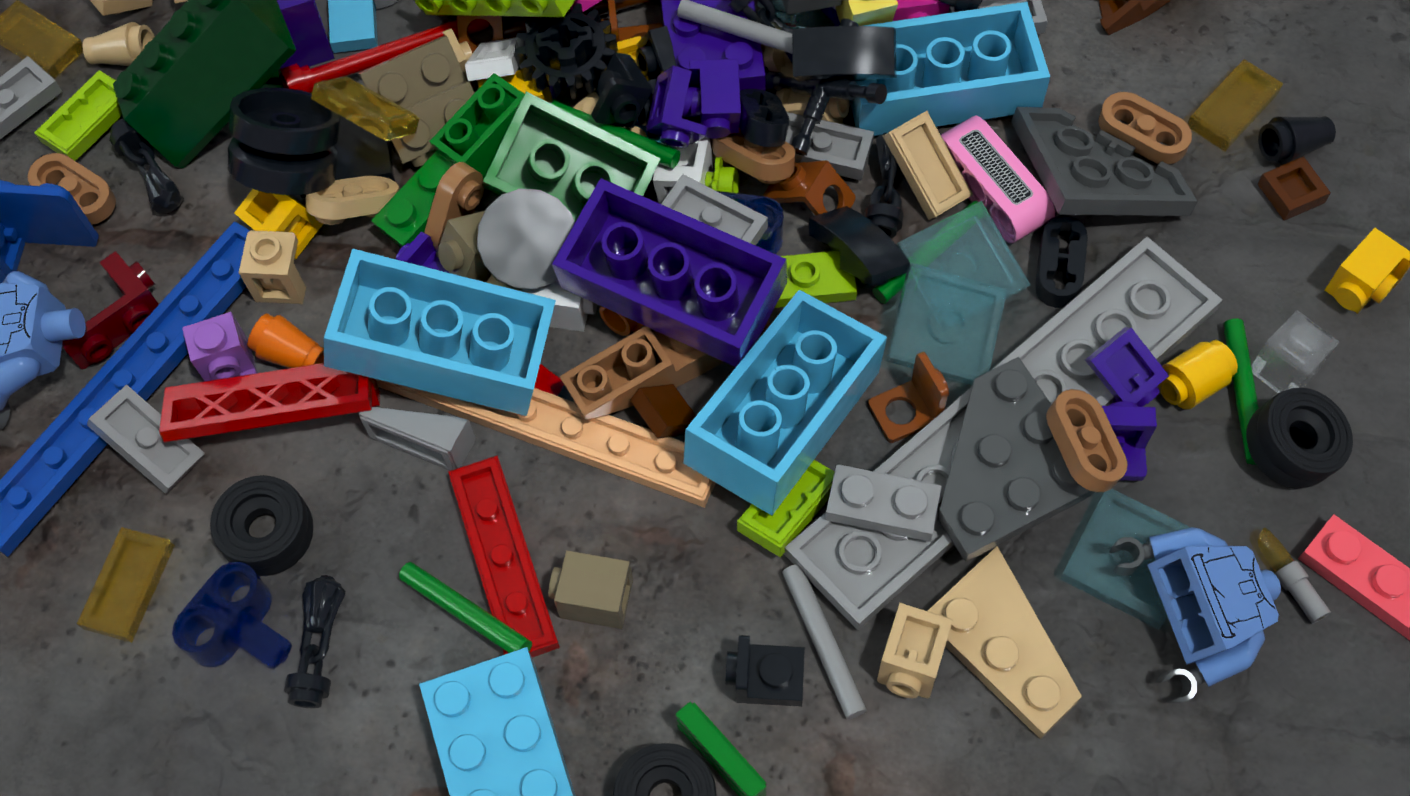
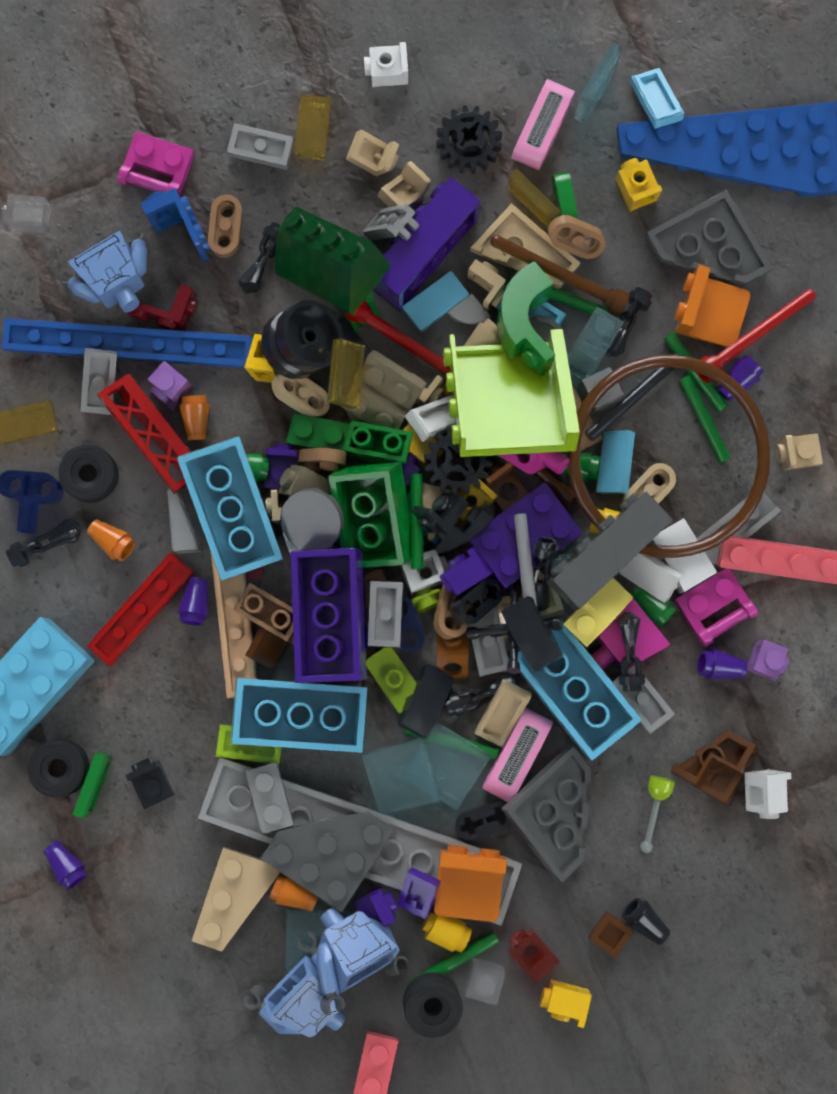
camera: 55 degrees right, 20 degrees up
lime plate [34,70,122,161] -> none
tan cone [82,22,155,66] -> none
tan bracket [239,230,306,304] -> none
green bar [399,562,532,653] -> none
dark tan brick [548,550,633,629] -> none
dark purple bracket [646,65,708,148] -> none
light grey bar [782,564,867,720] -> none
dark orange bracket [868,351,949,443] -> none
tan bracket [877,603,953,698] -> none
medium nougat plate [1046,389,1127,492] -> none
medium nougat plate [1098,92,1192,164] -> none
clear yellow tile [1187,59,1283,151] -> none
light grey piece [1258,528,1331,624] -> none
none -> orange cone [87,519,135,561]
none -> dark purple cone [177,578,209,626]
none -> orange cone [269,873,318,912]
none -> medium blue torso [317,907,409,1015]
none -> orange bracket [434,845,507,922]
none -> clear red brick [508,928,560,984]
none -> hinge [640,775,675,853]

